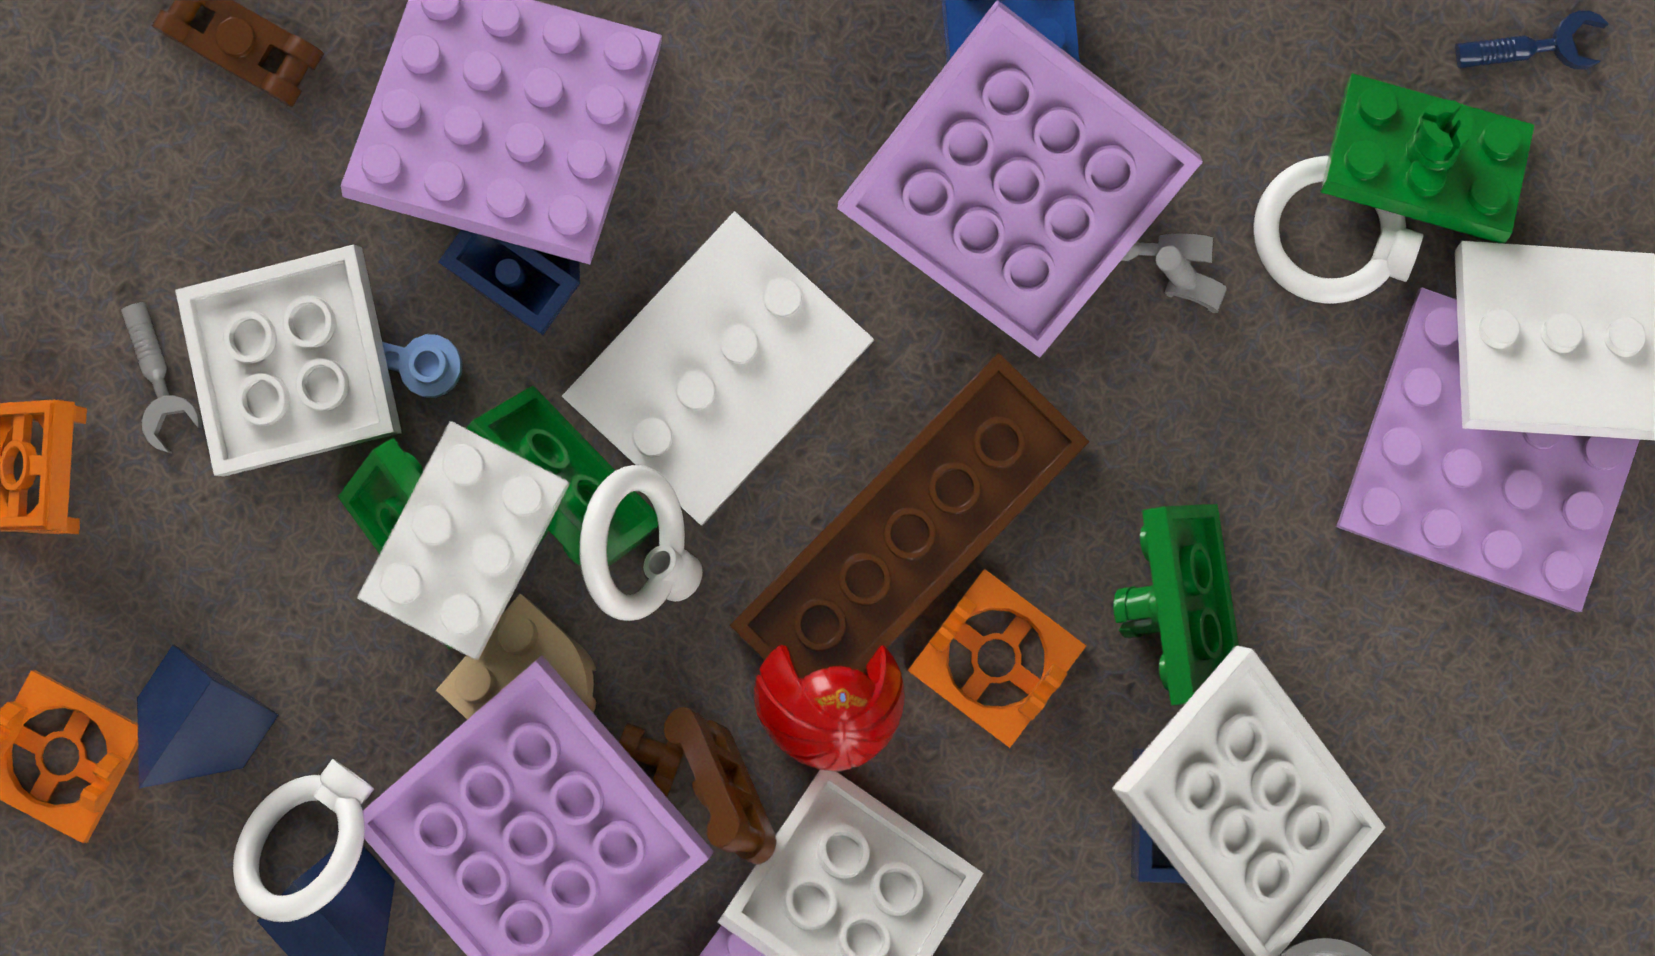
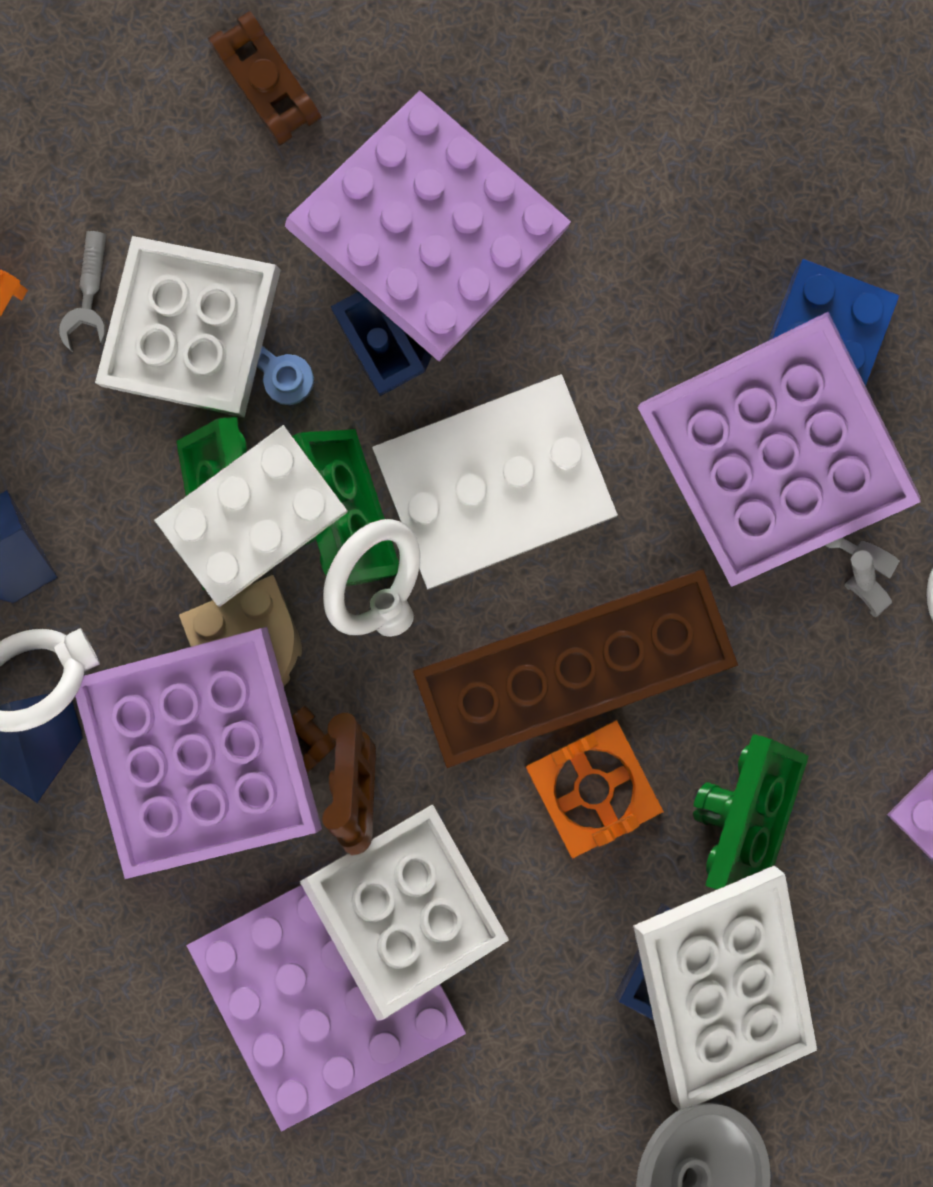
camera: 20 degrees right, 0 degrees up
red hair [754,644,905,771] -> none

